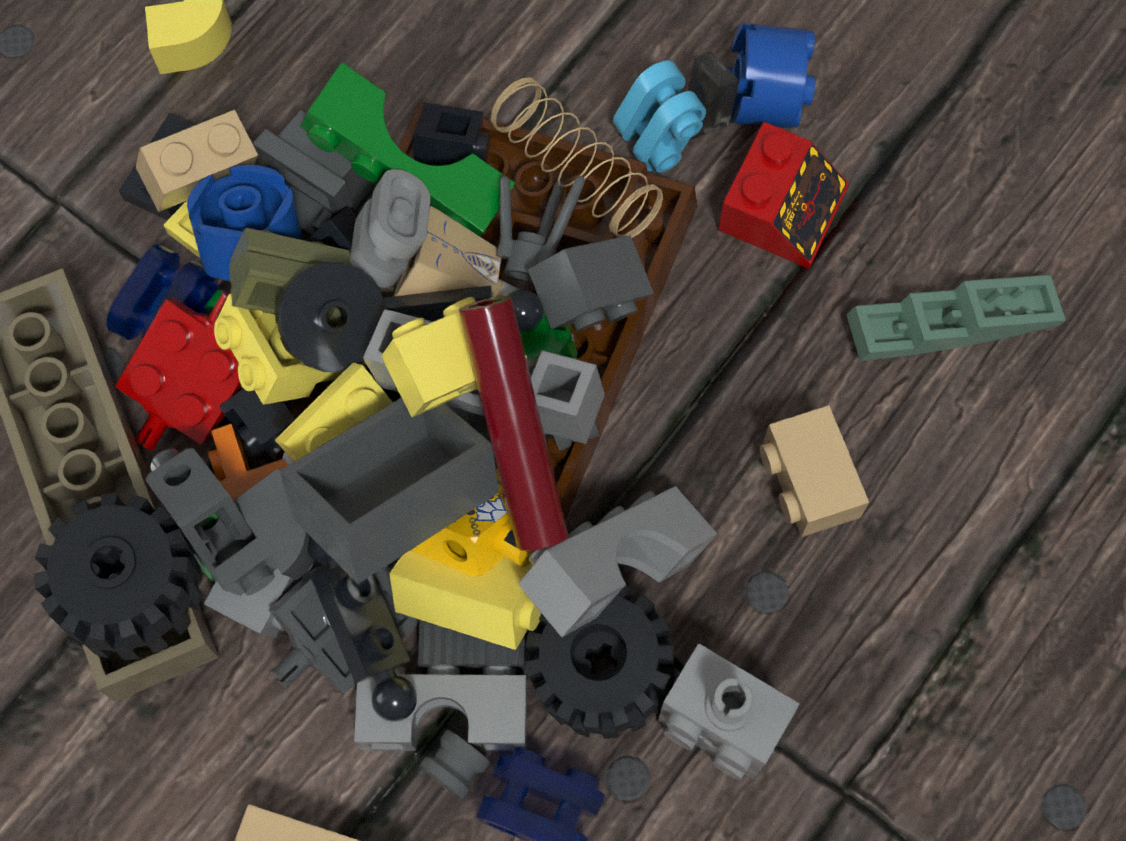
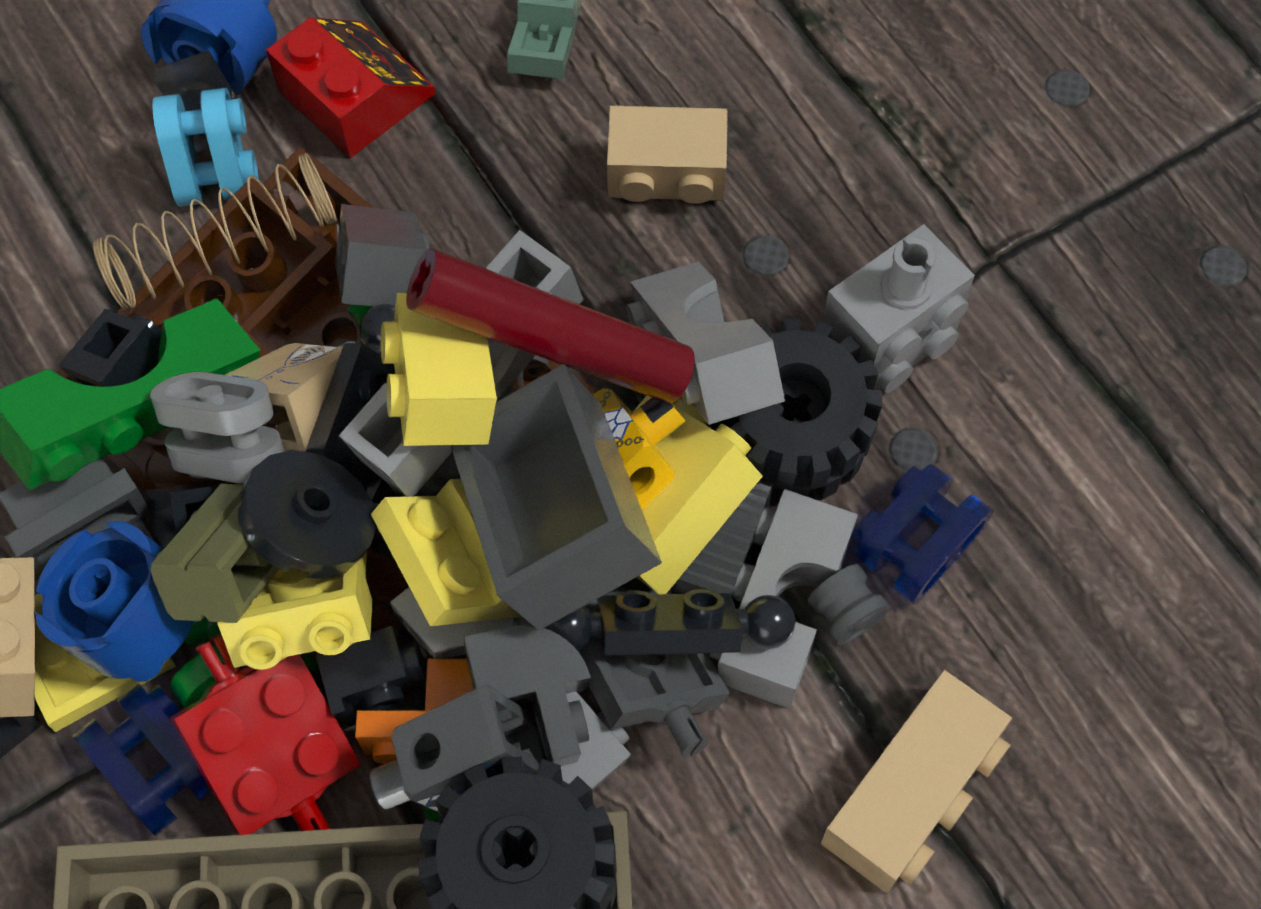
camera: 70 degrees left, 5 degrees down
dark grey plant [496,176,585,283] -> none

